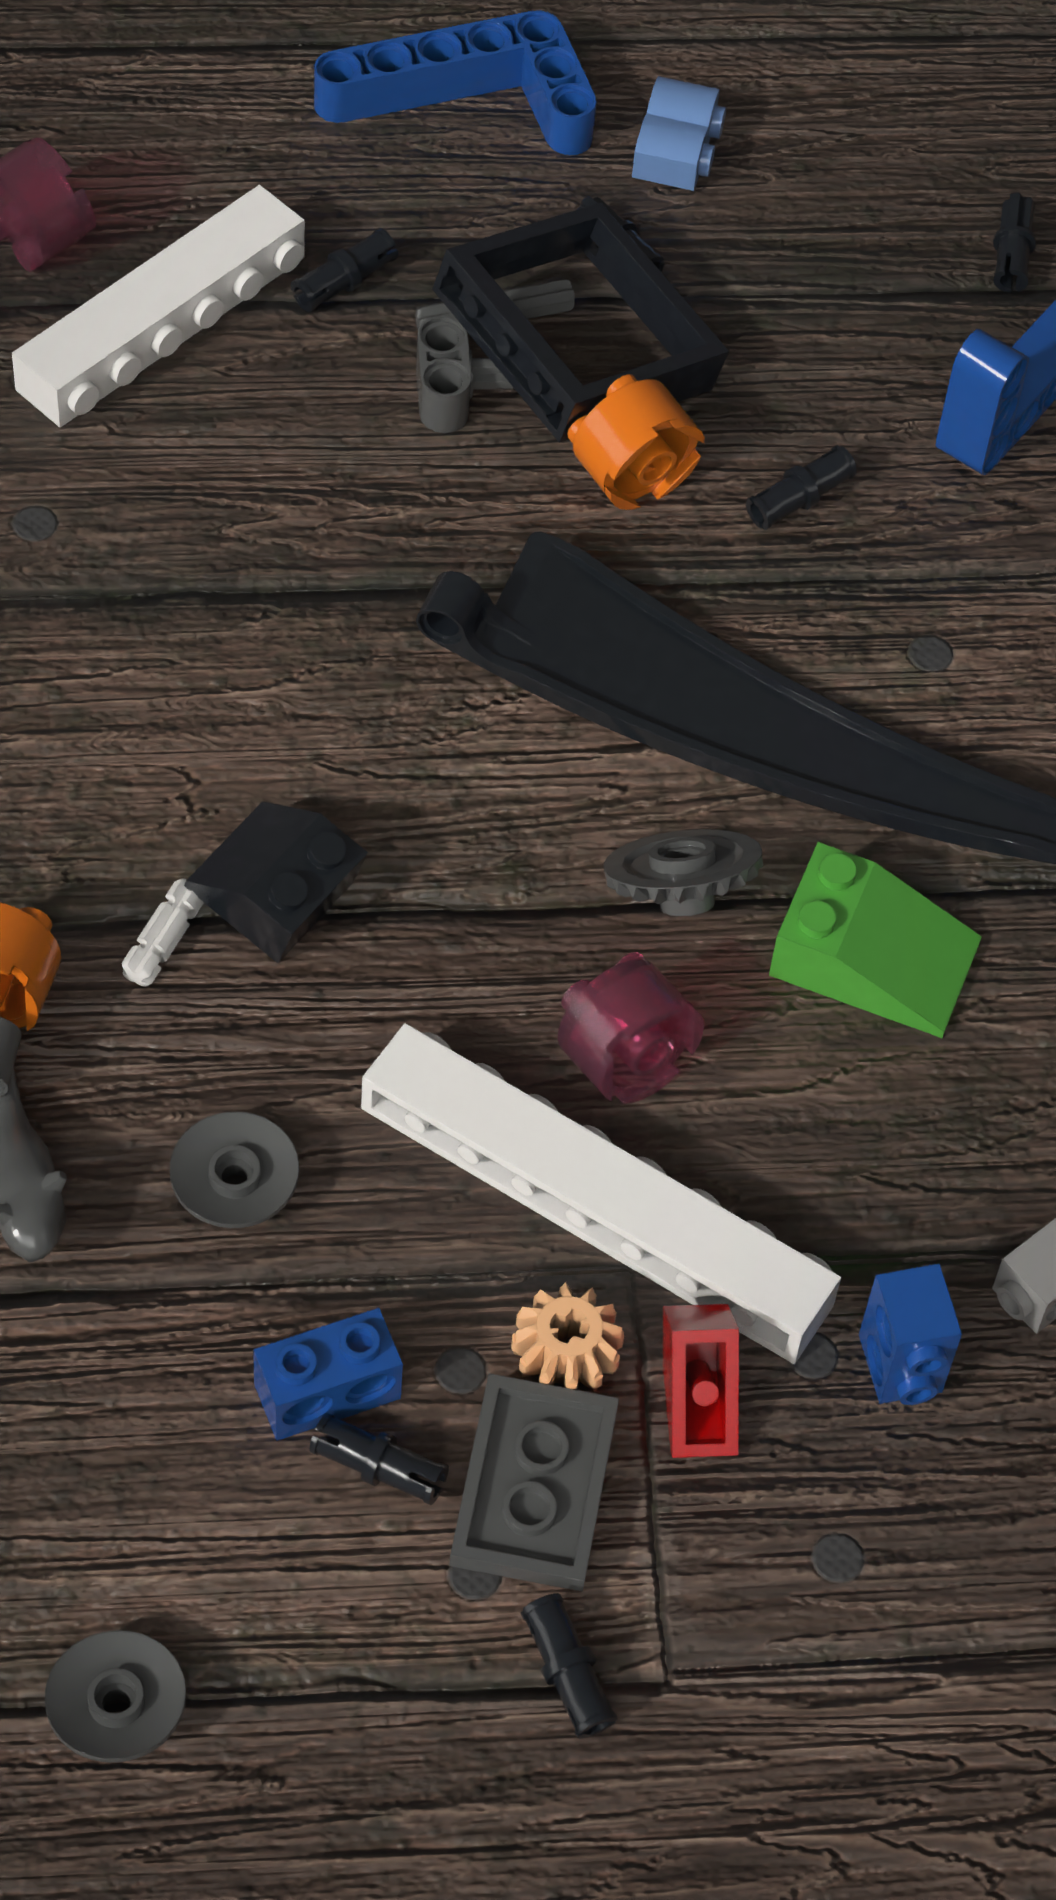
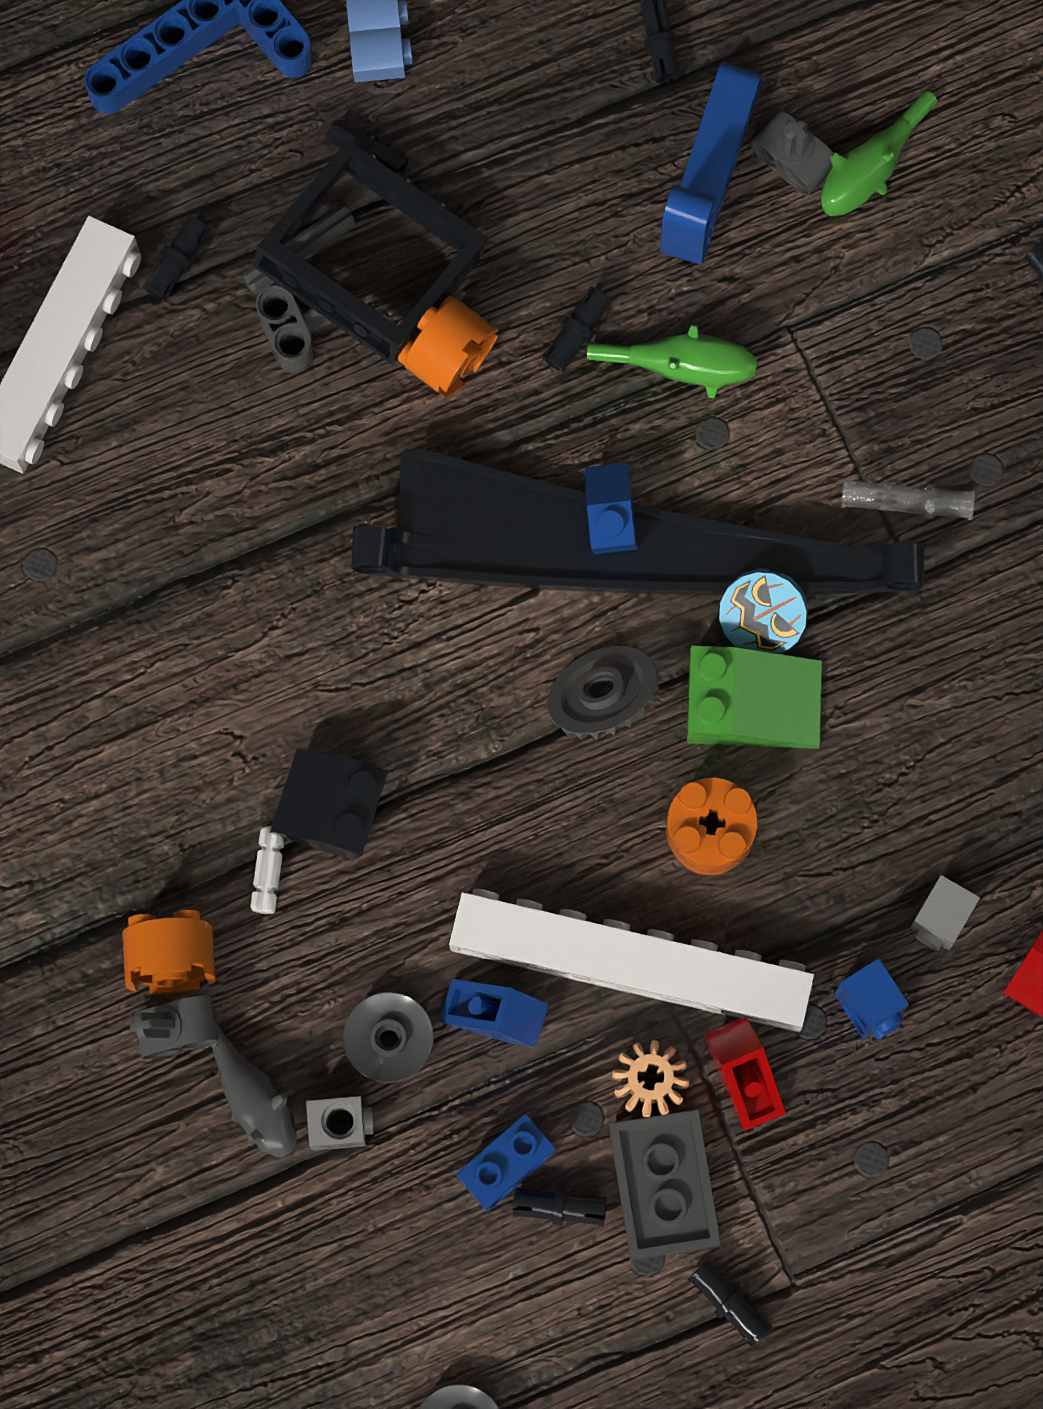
camera: 10 degrees left, 20 degrees up
clear pink brick [558,952,704,1104] -> none
none -> light grey brick [306,1096,374,1151]
none -> blue slope [439,979,549,1047]
none -> blue slope [585,462,638,555]
none -> bright green piece [587,325,758,398]
none -> orange brick [666,778,757,875]
none -> tile [719,568,808,654]

